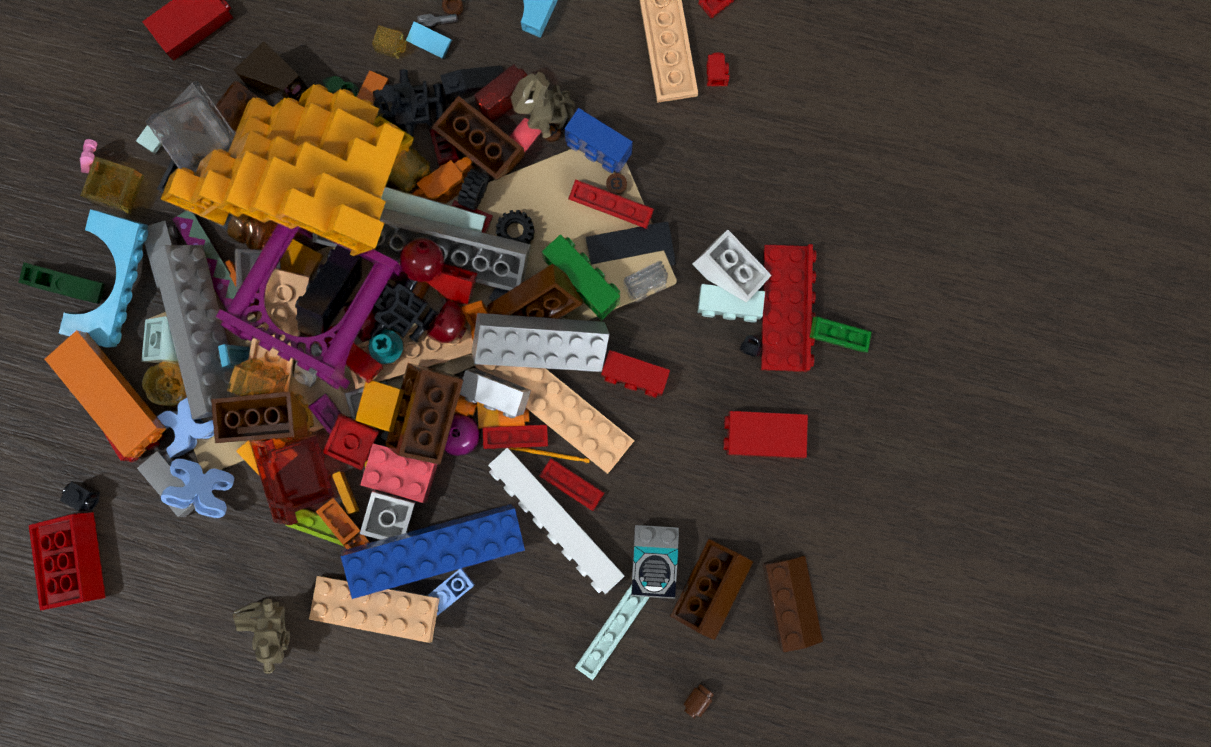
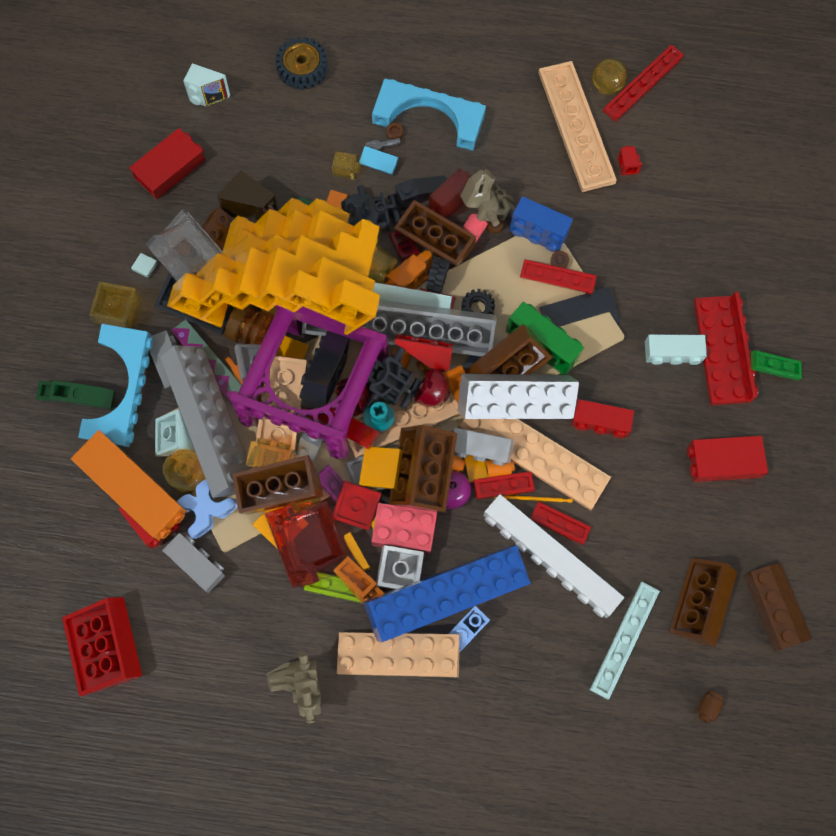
camera: 10 degrees left, 10 degrees down
black brick [60,481,100,512] -> none
bright pink plate [80,139,98,174] -> none
light blue piece [161,459,235,518] -> none
medium azure tile [218,344,250,369] -> none
dark red cylinder [400,238,444,282] -> none
clear brick [624,261,668,302] -> none
slope [631,525,679,599] -> none
white slope [693,230,771,302] -> none
black tile [739,335,762,357] -> none

